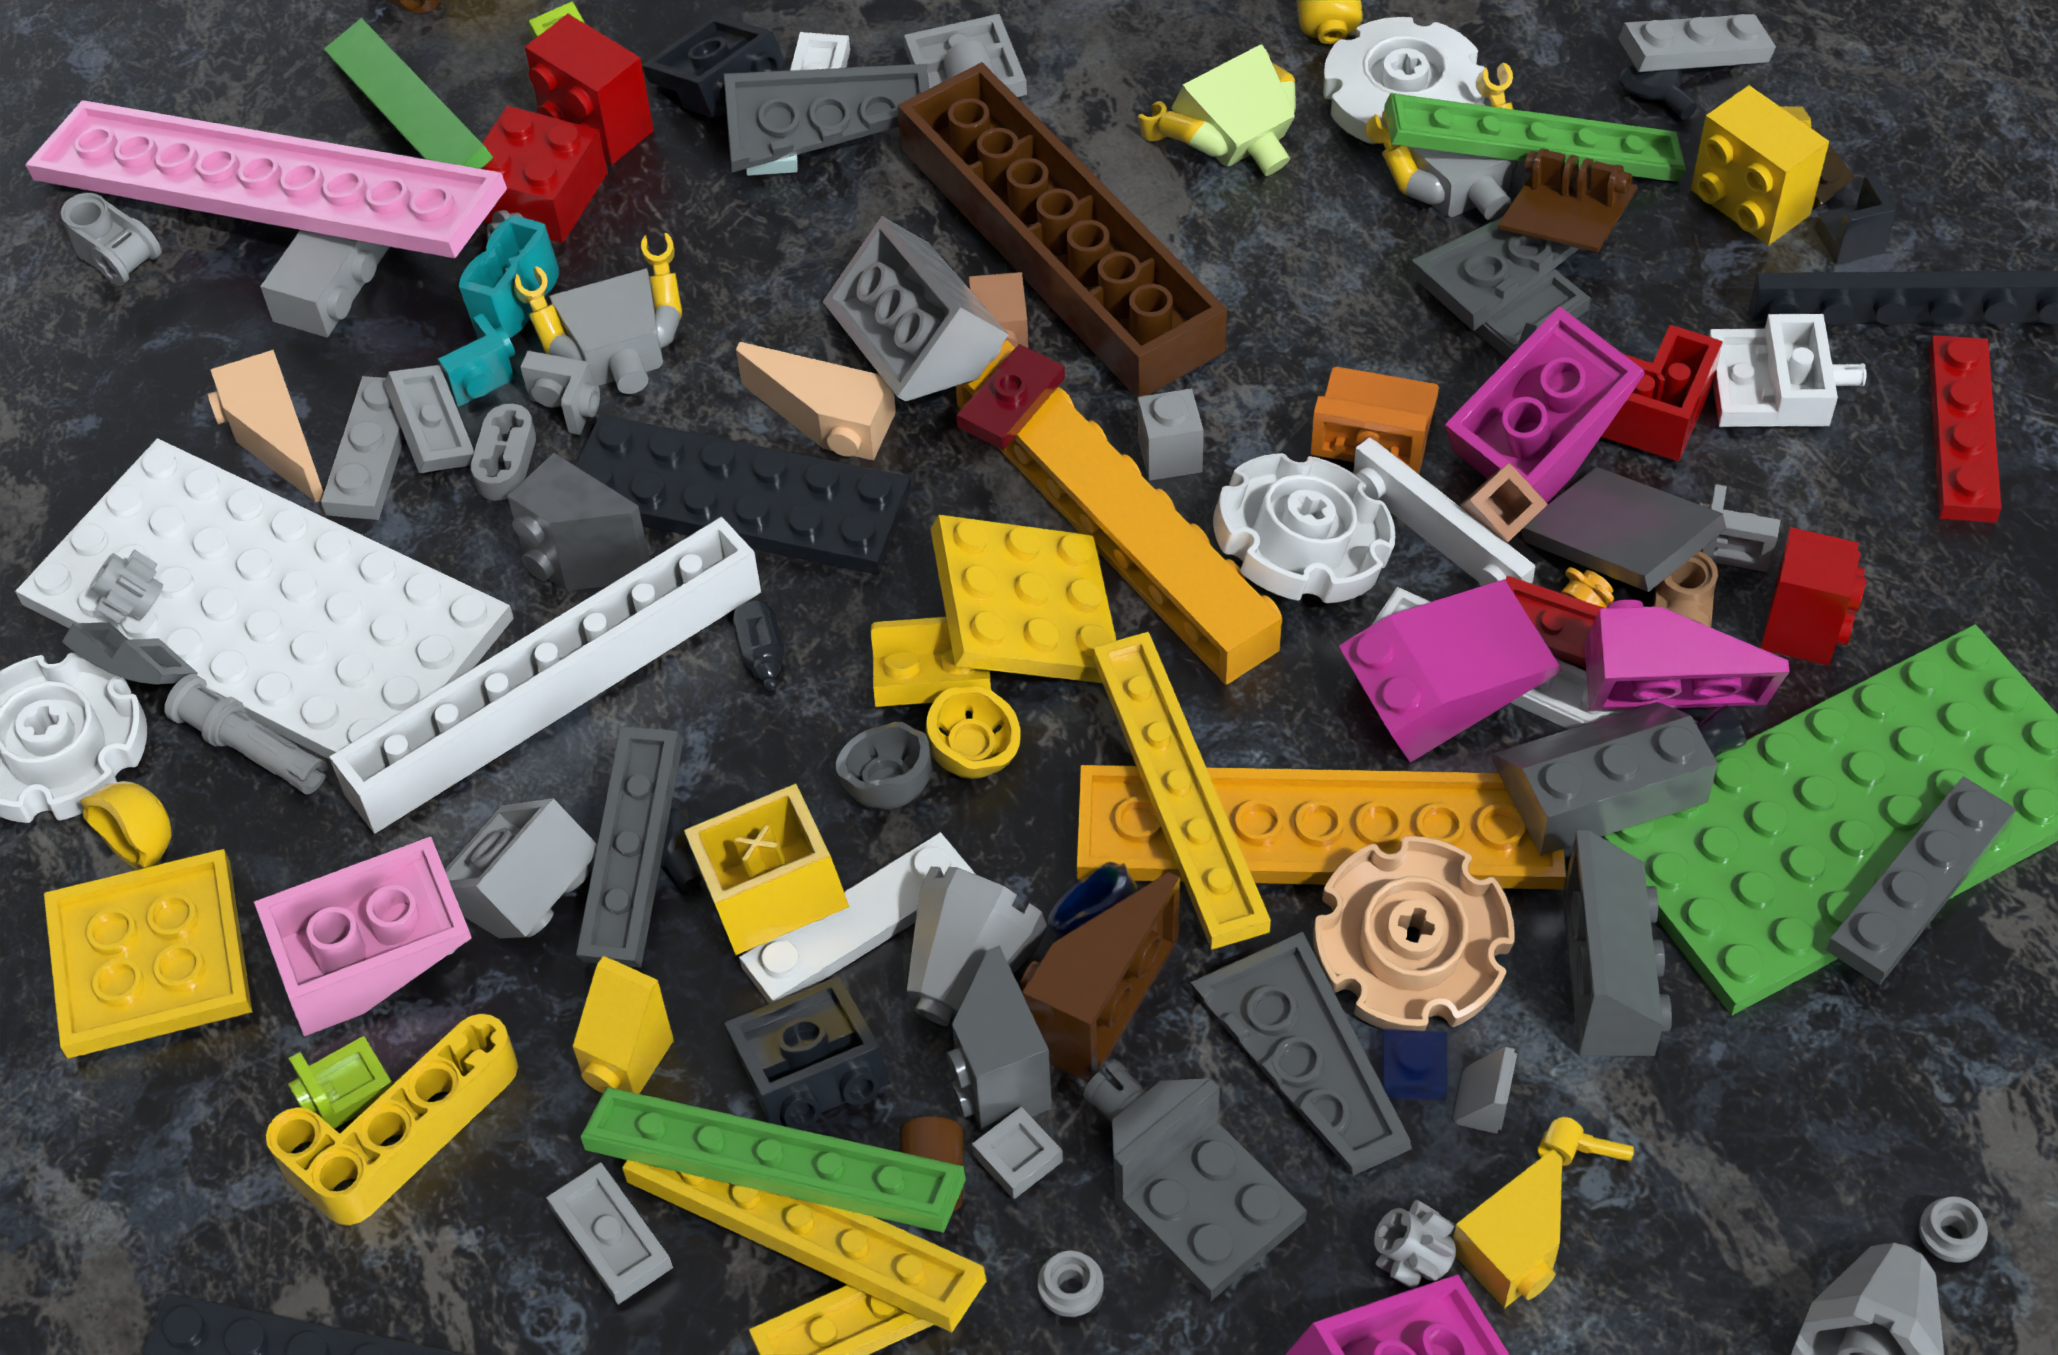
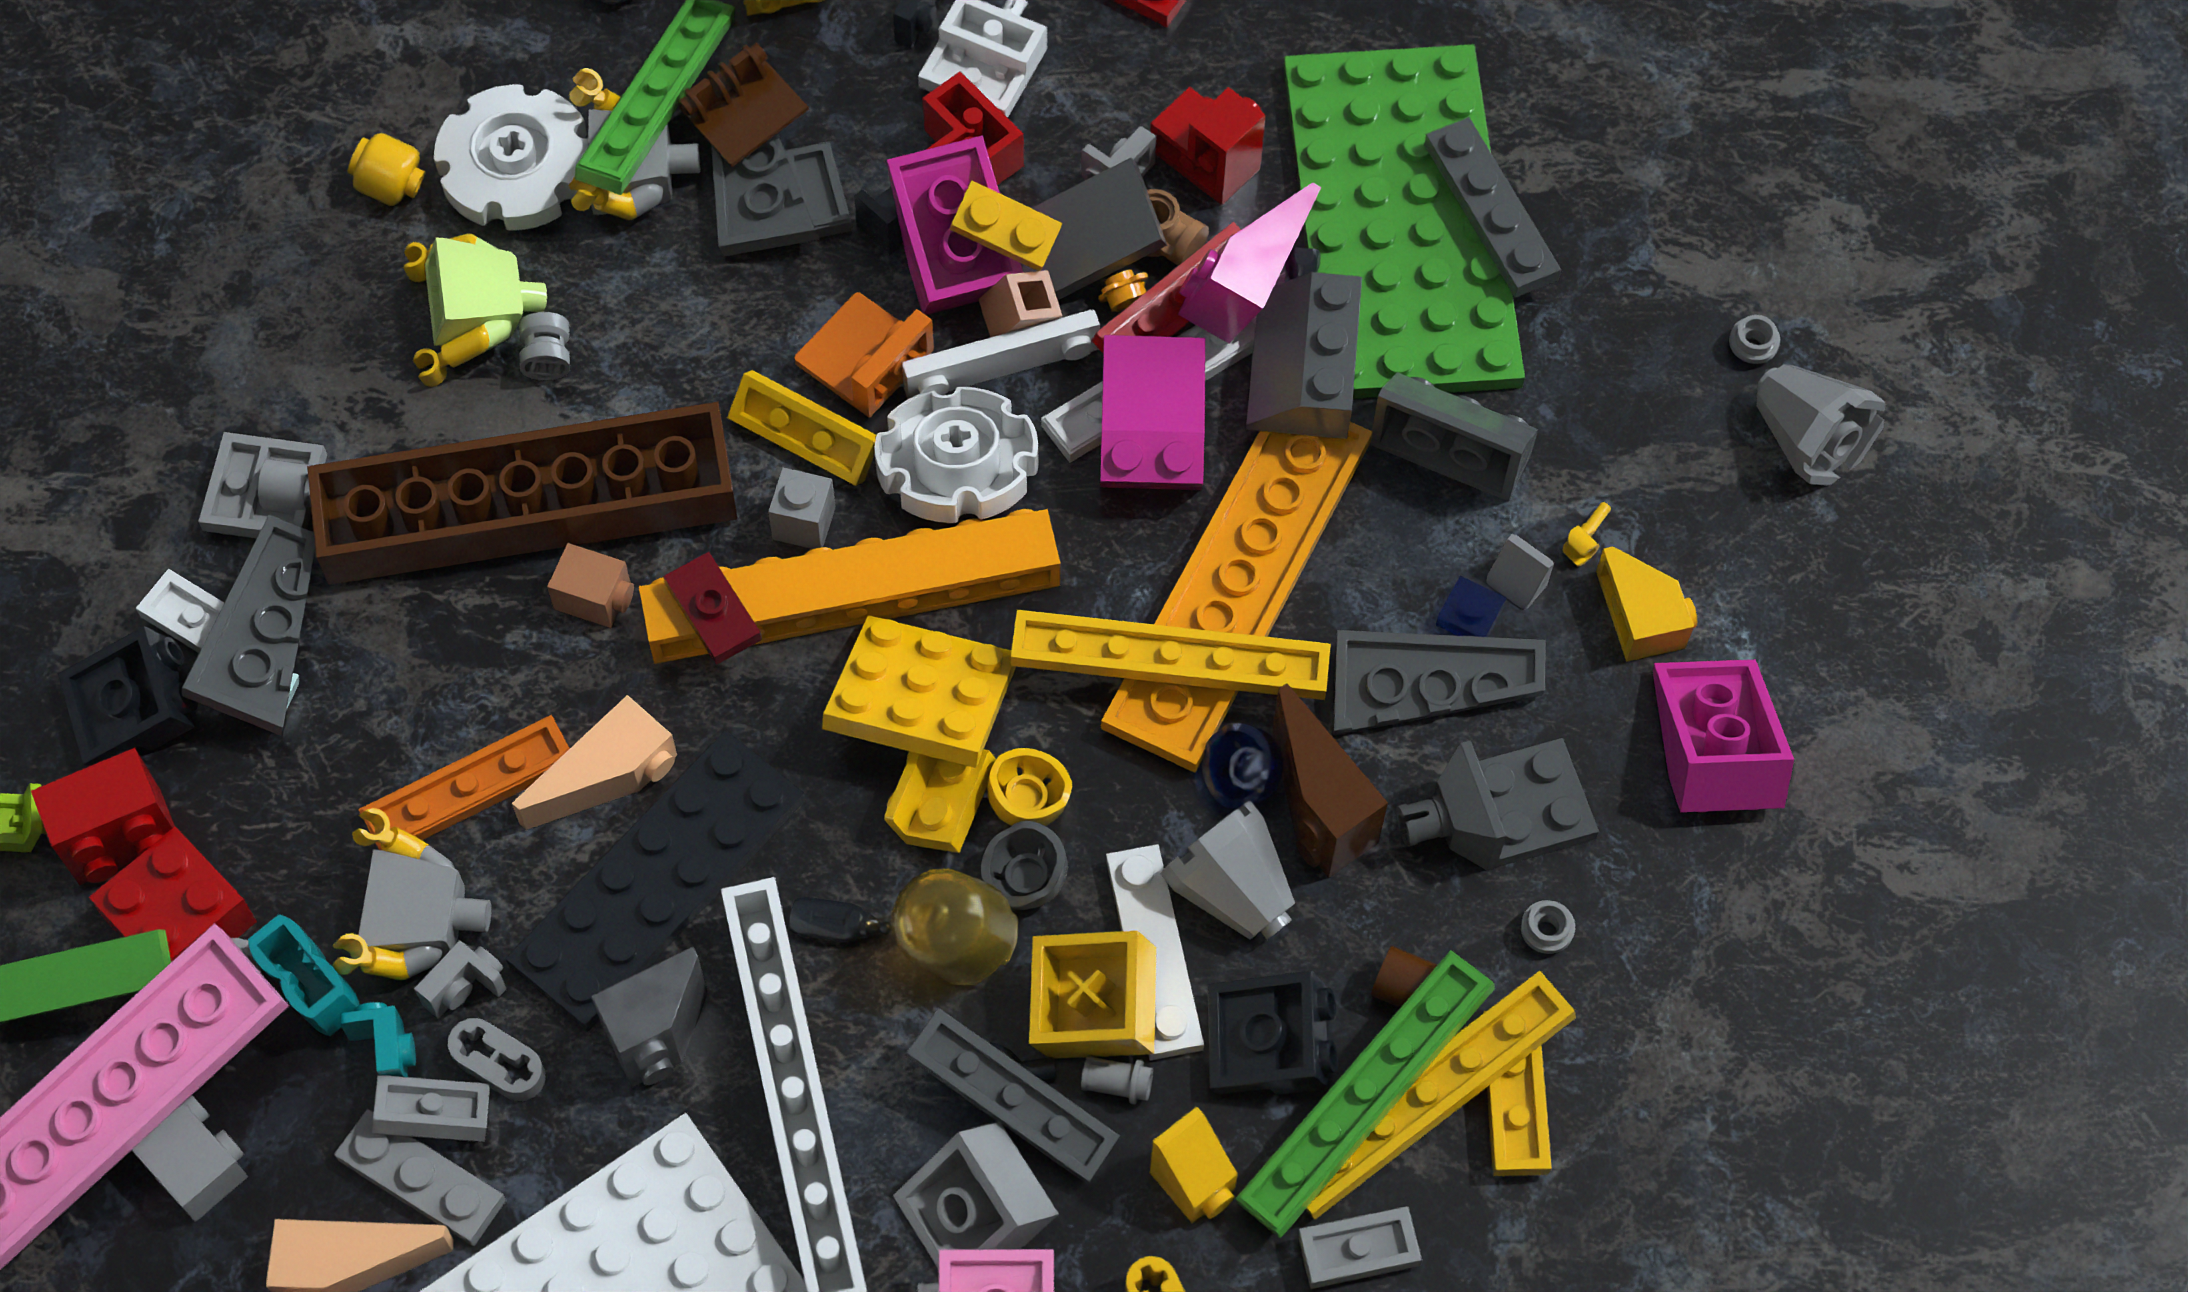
camera: 70 degrees left, 10 degrees up
light grey slope [823,216,1009,401] -> none
dark grey slope [946,946,1052,1136] -> none
light grey plate [972,1106,1063,1200] -> none
light nougat piece [1313,836,1515,1035] -> none
light grey gear [1374,1200,1456,1289] -> none
none -> orange tile [359,715,570,850]
none -> light grey wheel [519,312,570,380]
none -> yellow plate [727,370,876,486]
none -> clear yellow cylinder [891,869,1018,985]
none -> yellow plate [949,180,1063,271]
none -> light grey pin [1081,1055,1153,1104]

